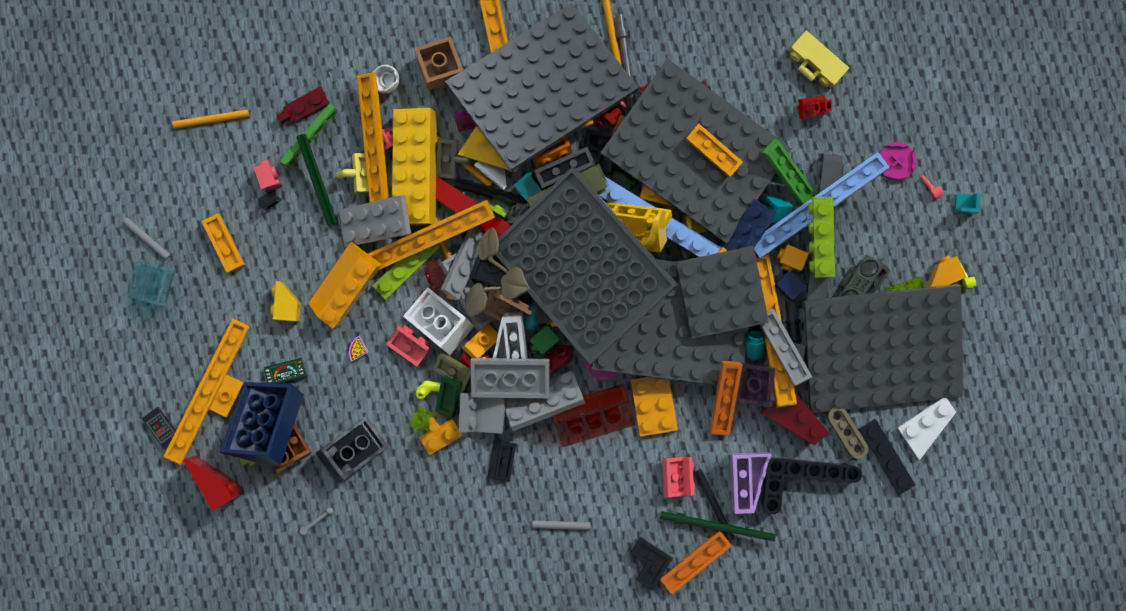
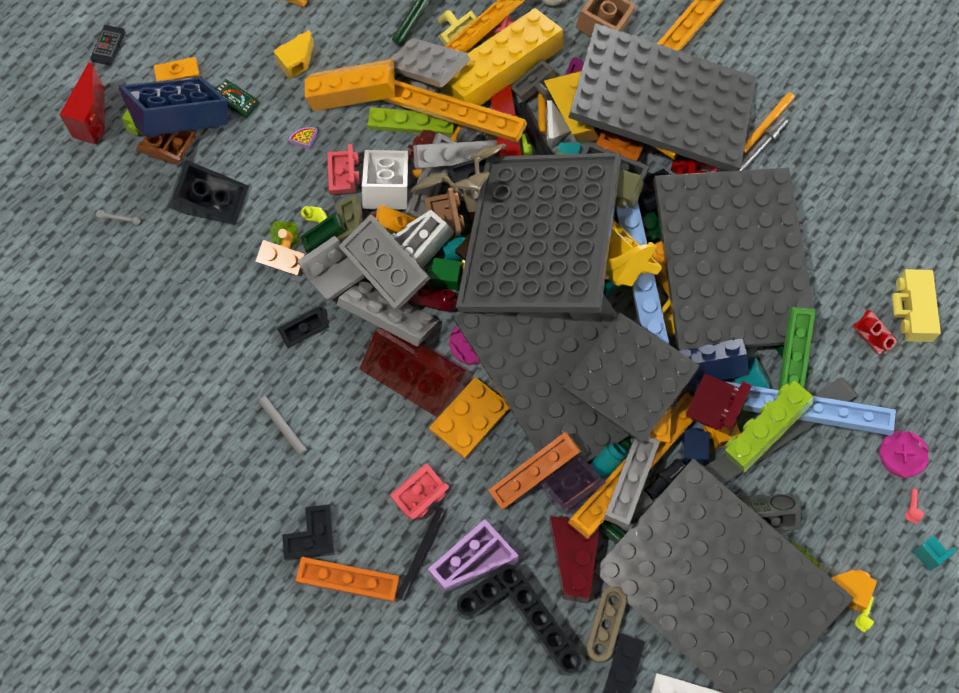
camera: 55 degrees right, 20 degrees down
light orange tile [163,318,250,465] -> none
dark green bar [660,511,776,542] -> none
light orange plate [685,124,743,177] -> none
none -> dark red bracket [686,374,752,436]

